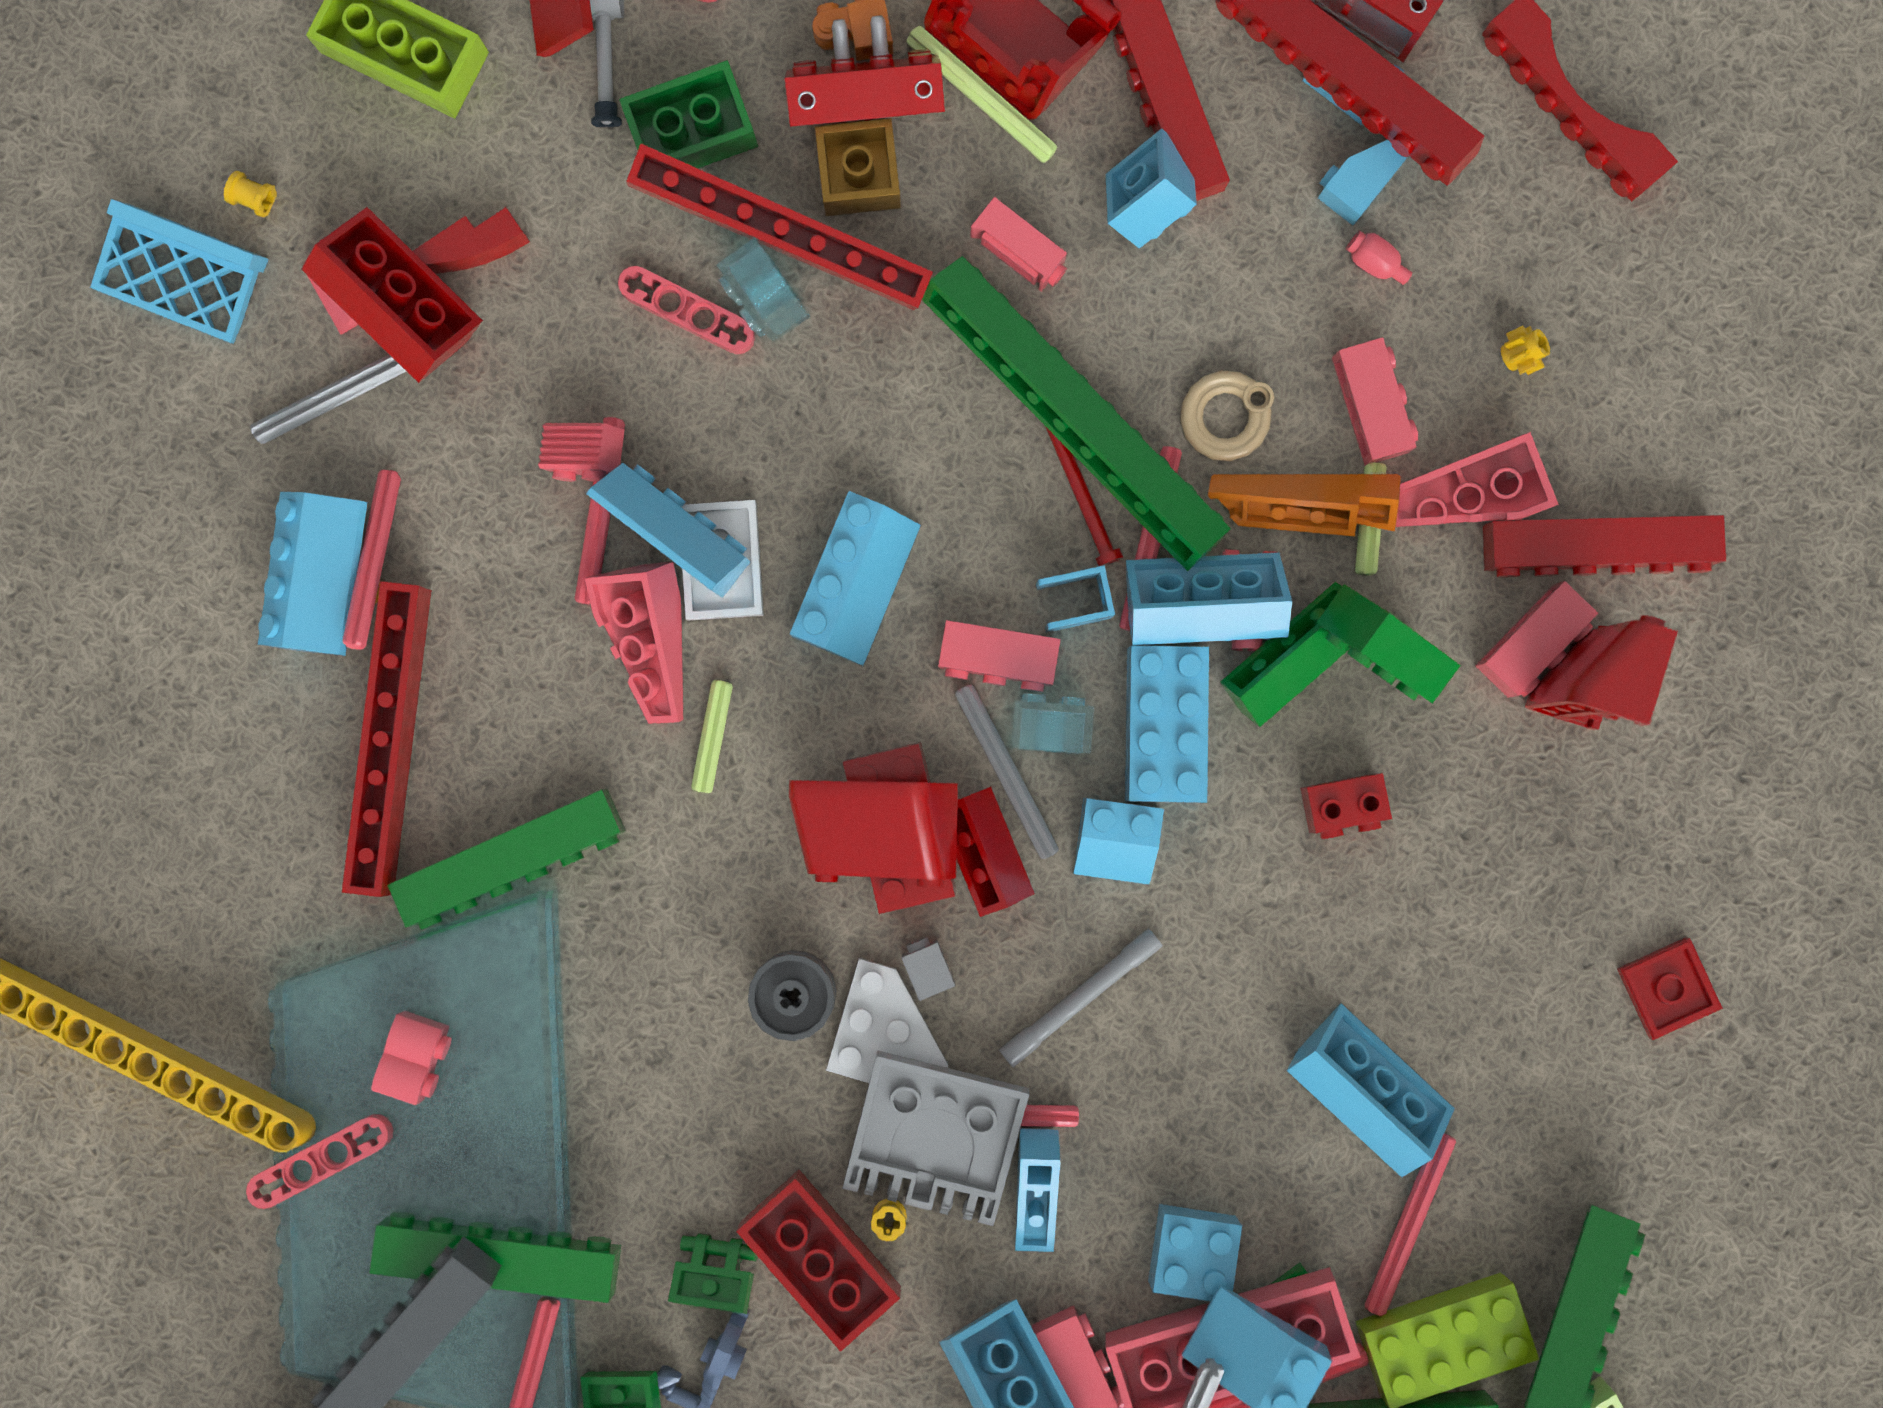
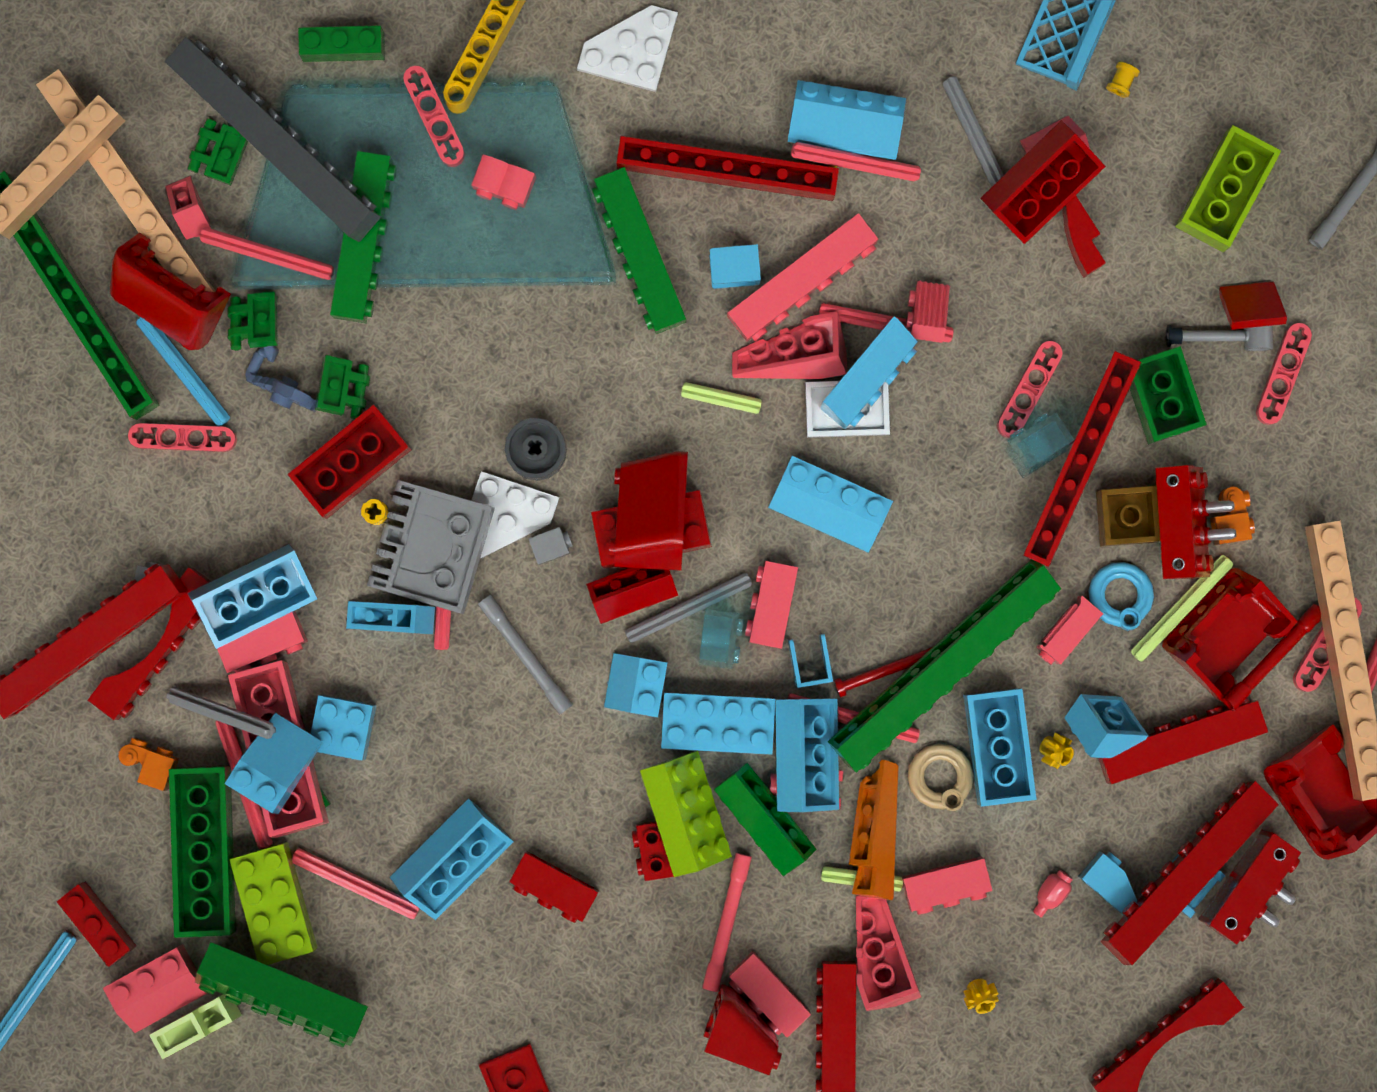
camera: 90 degrees right, 0 degrees up
green brick [1316,584,1461,704] -> none
none -> green brick [298,26,385,62]
none -> red brick [509,851,599,923]
none -> white plate [577,5,678,92]
none -> lime brick [640,751,732,877]
none -> coral piece [702,853,752,992]
none -> medium azure piece [709,244,761,289]
none -> coral brick [727,213,879,342]
none -> medium azure brick [963,688,1037,807]
none -> yellow gear [1039,733,1074,769]
none -> medium azure piece [1088,562,1154,631]

